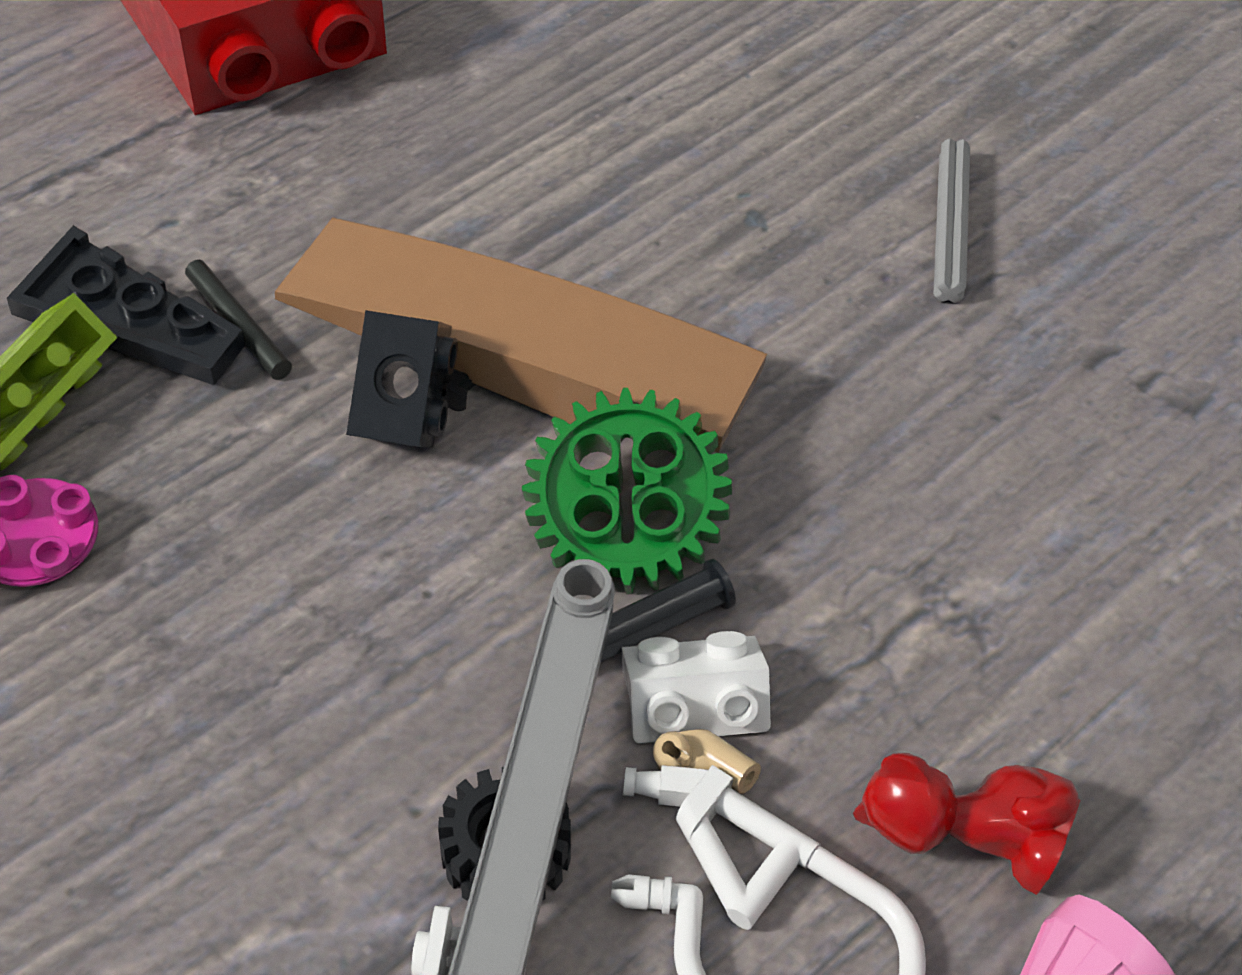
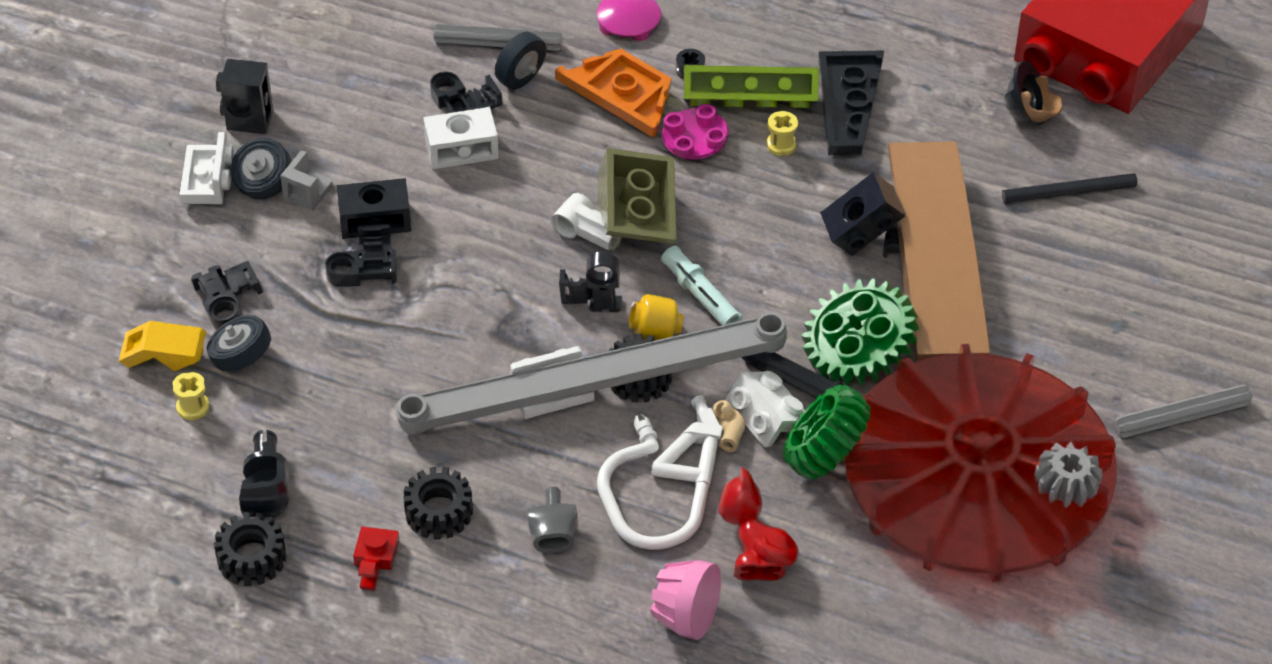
camera: 65 degrees right, 0 degrees up
pearl dark grey bar [185,259,292,380] -> none
none -> white piece [551,193,622,251]
none -> black piece [559,252,622,312]
none -> olive slope [598,148,676,244]
none -> yellow head [628,294,684,341]
none -> light aqua pin [661,246,742,325]
none -> light yellow bush [767,111,798,156]
none -> green gear [782,384,871,480]
none -> clear red piece [844,343,1117,582]
none -> black bar [1002,173,1138,203]
none -> black piece [1004,60,1062,126]
none -> light grey gear [1035,441,1102,508]

